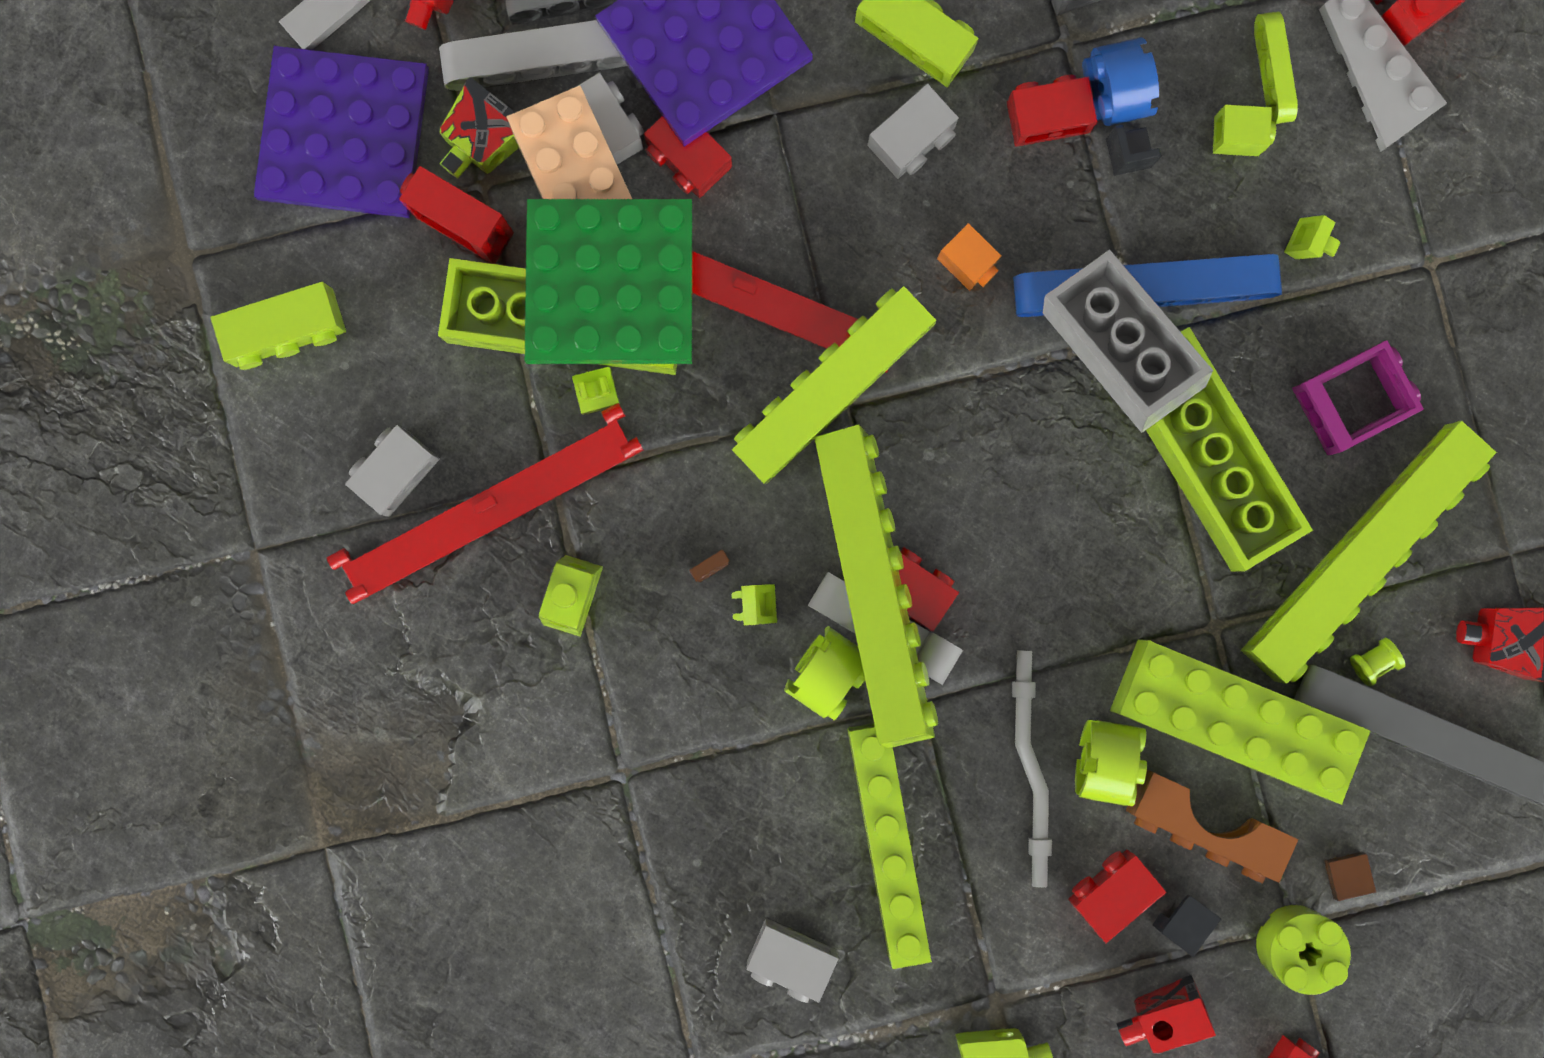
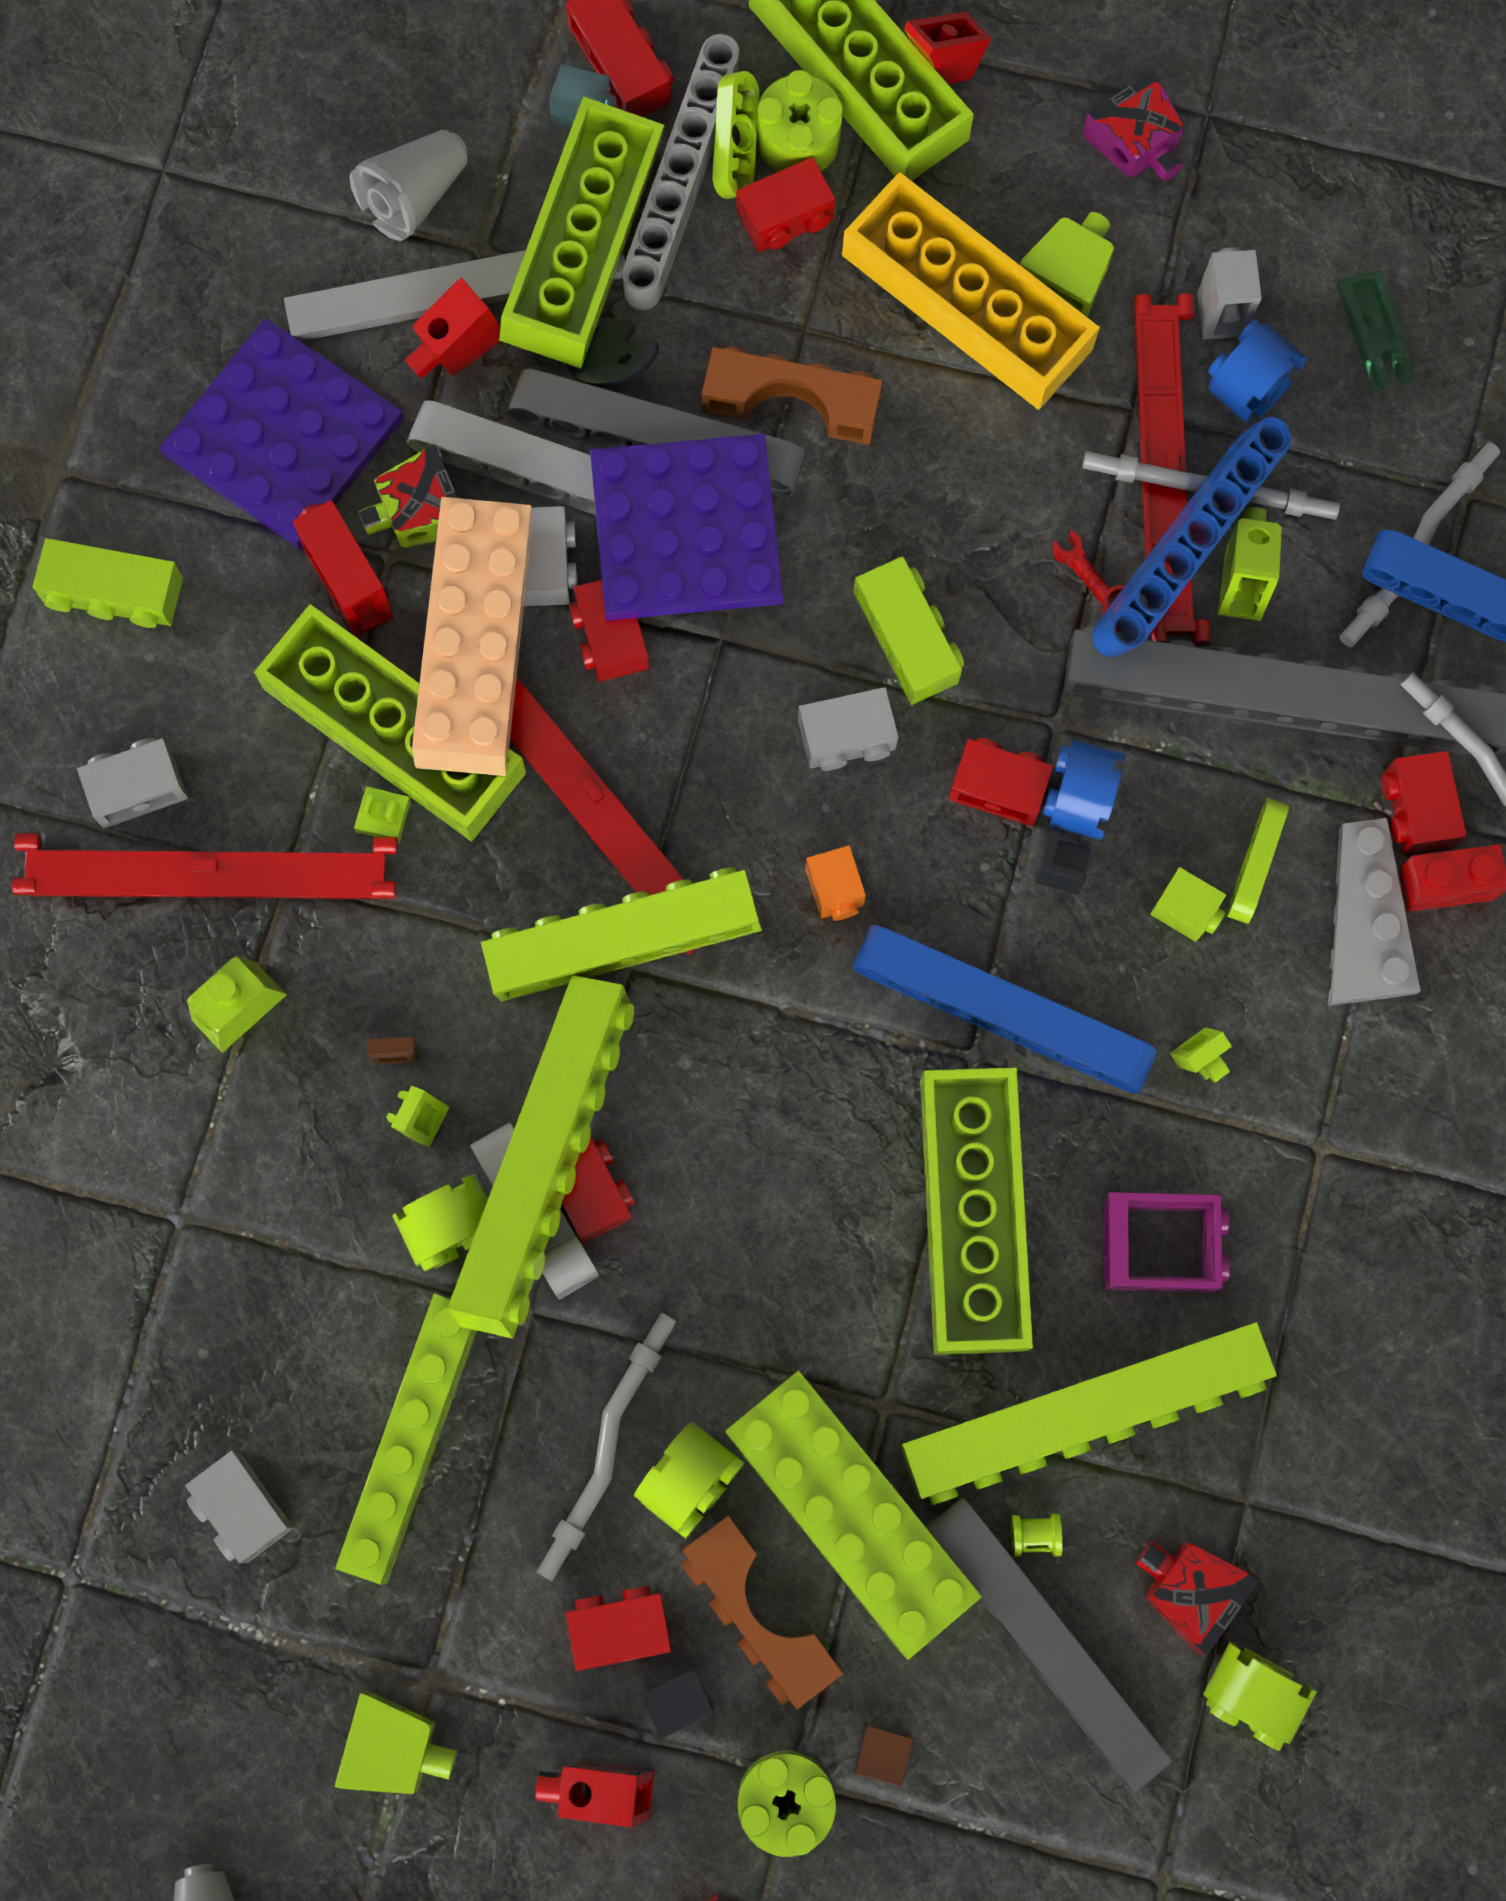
camera: 30 degrees right, 10 degrees down
green plate [524,199,692,364] -> none
light grey brick [1043,249,1213,433] -> none

